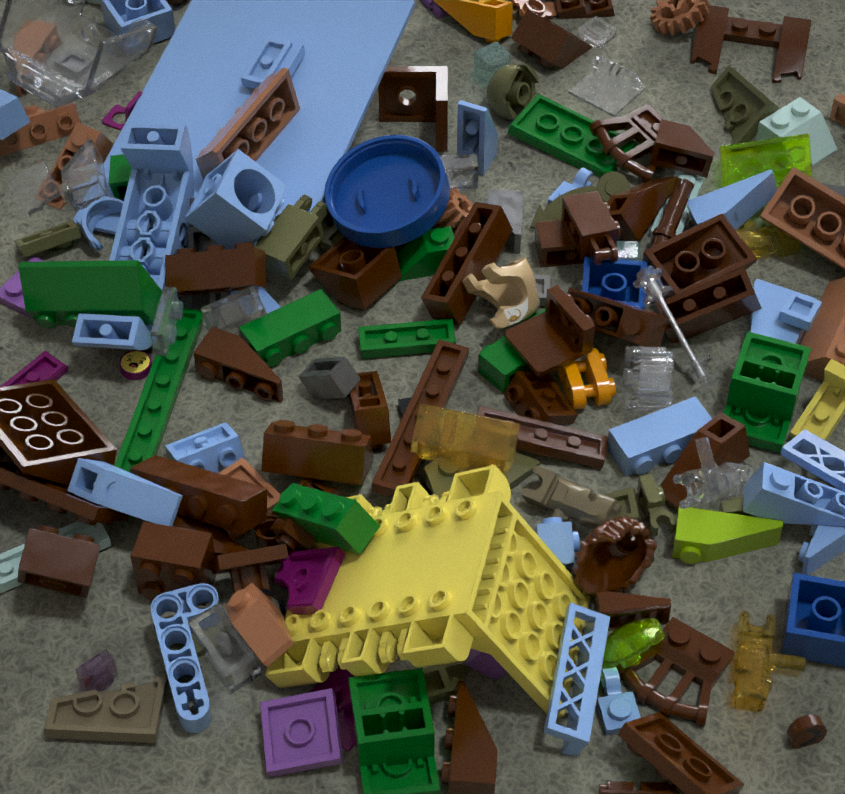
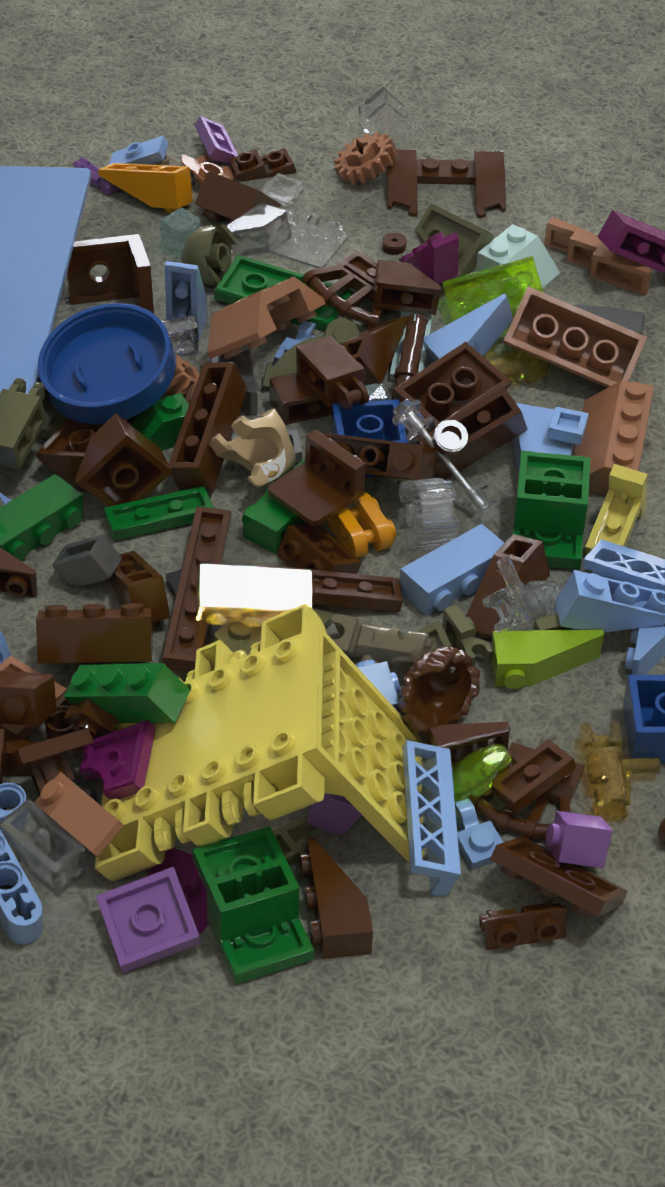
camera: 15 degrees left, 5 degrees down
none -> reddish brown slope [75,413,173,507]
none -> nougat slope [208,277,326,359]
none -> clear slope [226,203,292,257]
none -> reddish brown piece [382,233,407,255]
none -> magenta slope [398,232,459,286]
none -> tile [432,420,468,456]
none -> reddish brown plate [489,739,576,813]
none -> medium lavender brick [546,811,613,868]

